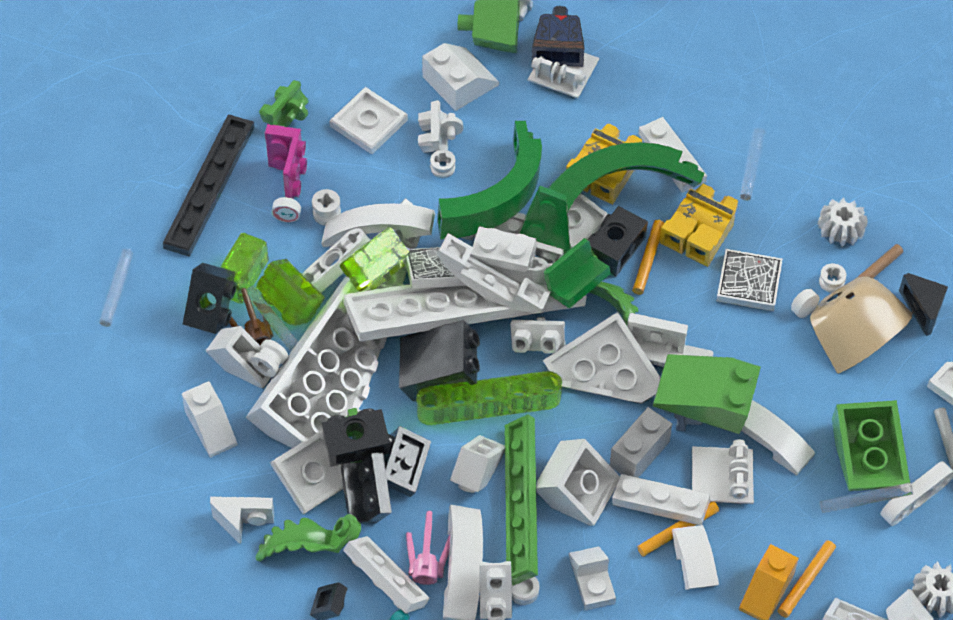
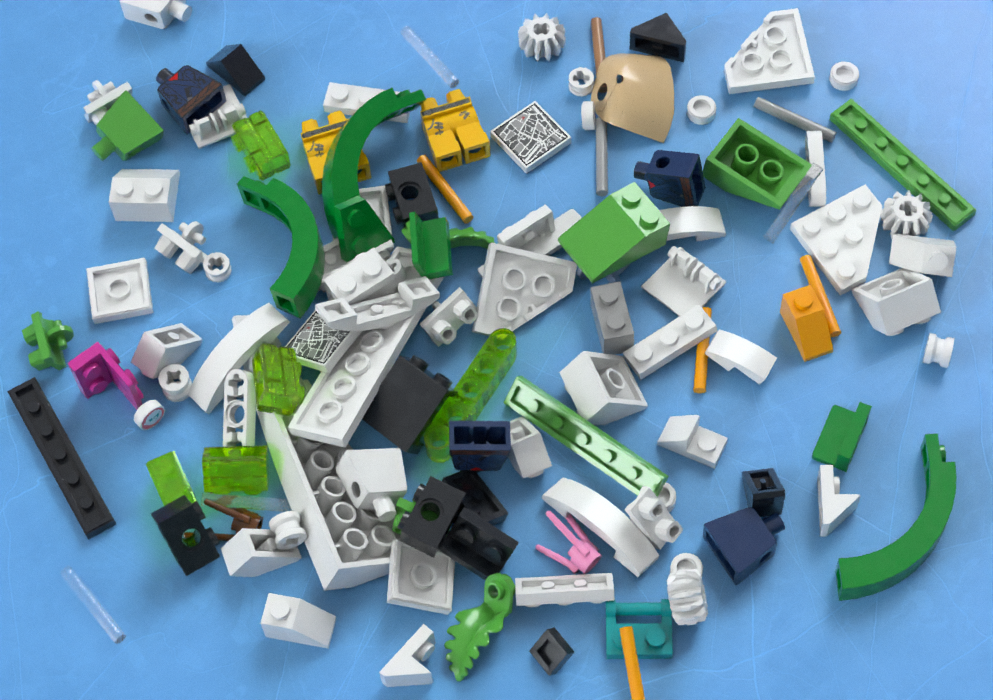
camera: 45 degrees left, 5 degrees up
none -> white slope [131,323,203,379]
none -> black slope [206,44,265,96]
none -> clear neon green brick [231,110,291,181]
none -> white torso [335,448,407,522]
none -> dark blue torso [449,421,511,473]
none -> light grey bar [596,117,608,196]
none -> dark blue torso [634,150,706,207]
none -> white tile [687,95,716,125]
none -> white plate [790,184,882,296]

